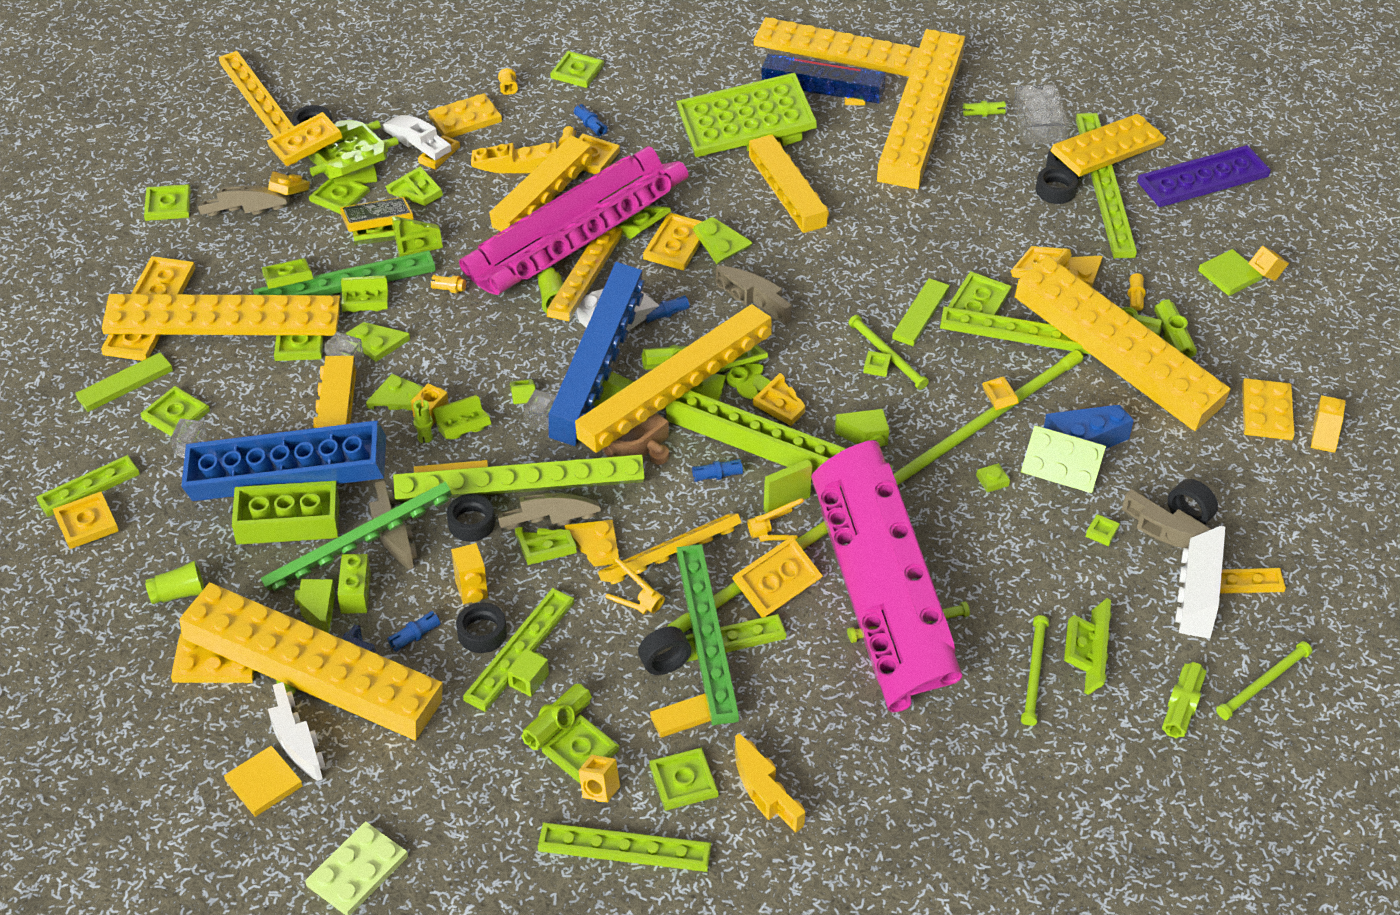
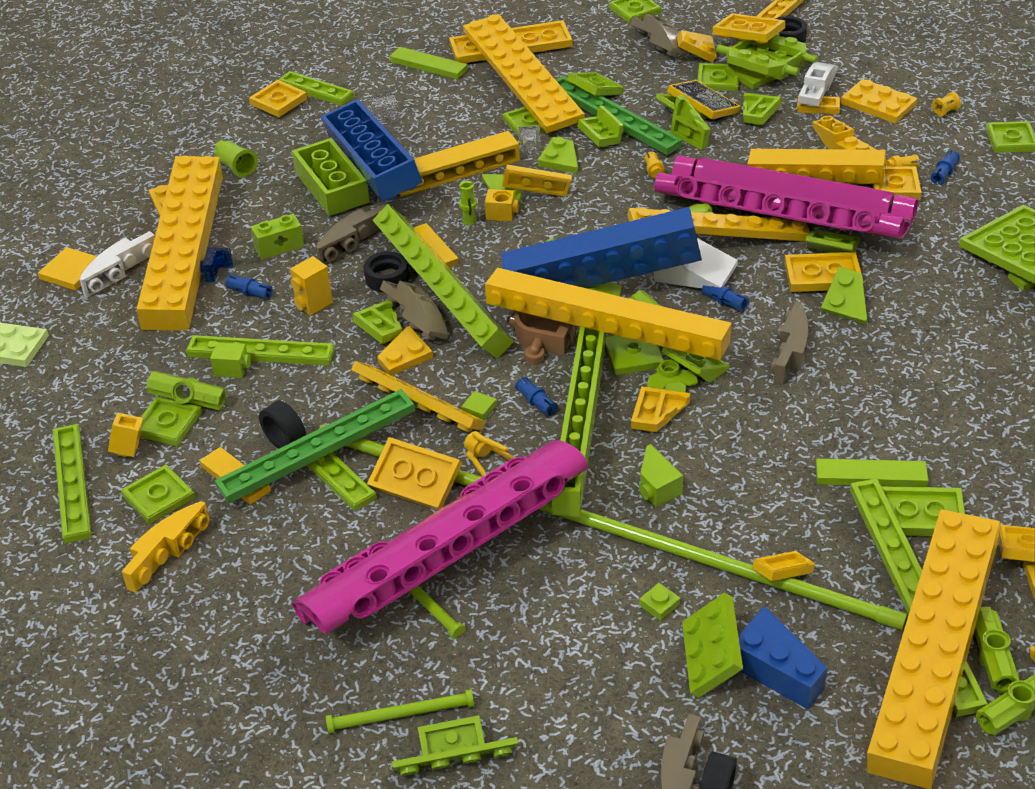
camera: 70 degrees right, 5 degrees down
lime tile [140,386,210,439] -> none
bright green plate [261,481,452,591] -> none
lime slope [295,579,336,633] -> none
lime bracket [433,395,491,439] -> none
black tyre [456,602,507,653] -> none
yellow plant [605,558,665,615] -> none
yellow brick [749,134,829,233] -> none
lime tile [763,459,812,513] -> none
lime bar [848,315,929,390] -> none
lime plate [863,351,891,377] -> none
lime plate [1086,514,1120,546] -> none
none -> lime tile [461,391,497,420]
none -> yellow tile [502,164,572,197]

